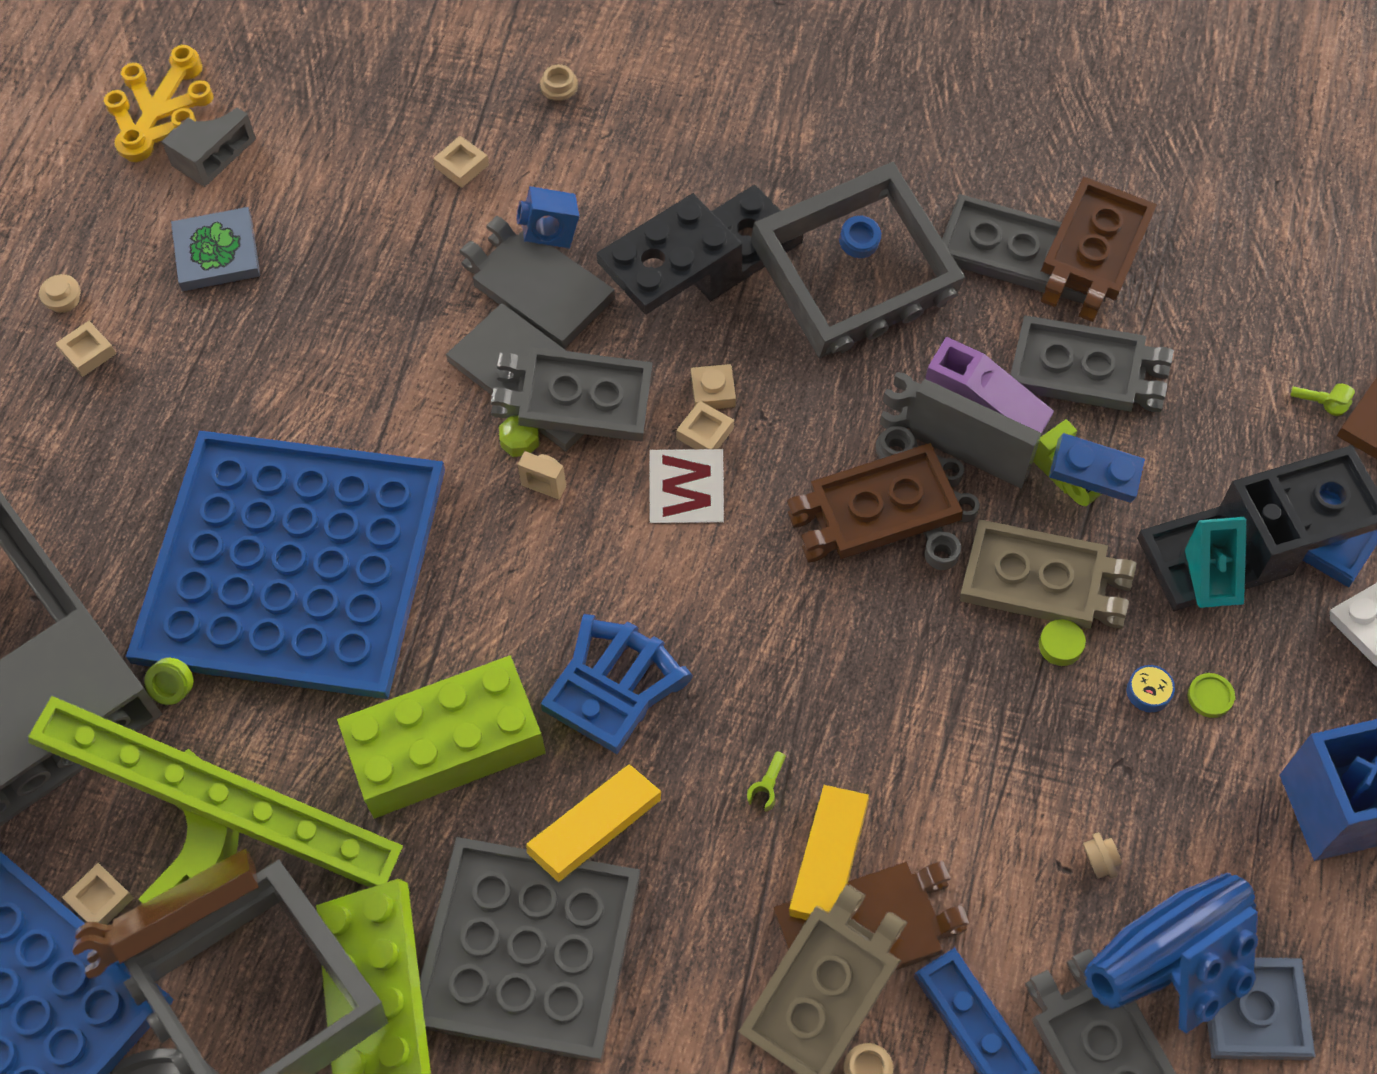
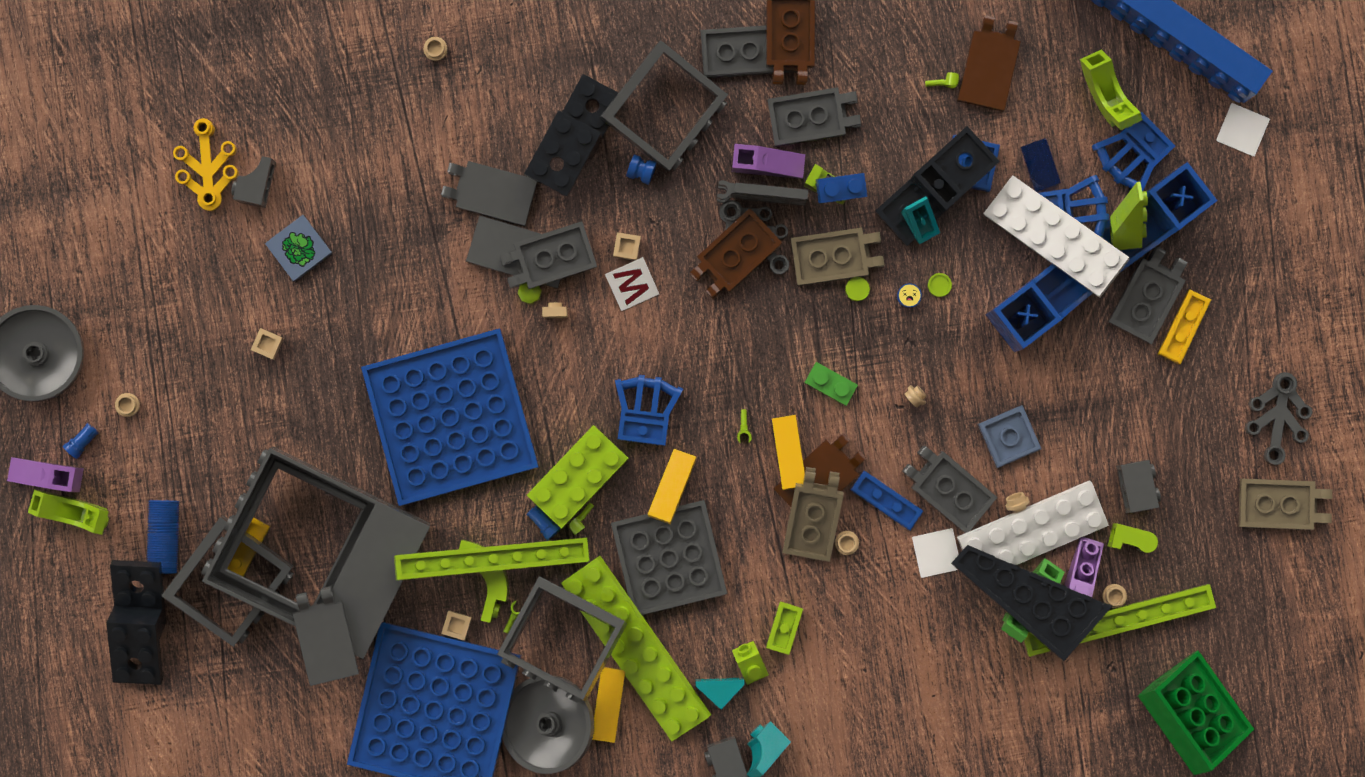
camera: 25 degrees left, 25 degrees up
tan plate [39,274,81,313] -> none
reddish brown tile [72,848,259,978] -> none
lime tile [144,658,193,705] -> none
tan plate [433,136,489,188] -> none
blue brick [516,186,579,248] -> none
tan plate [691,364,736,409] -> none
blue tile [839,216,881,258] -> none
blue plate [1084,873,1258,1034] -> none
none -> blue pin [526,505,561,541]
none -> lime hand [569,502,594,535]
none -> blue wheel [626,154,657,185]
none -> bright green plate [804,362,858,406]

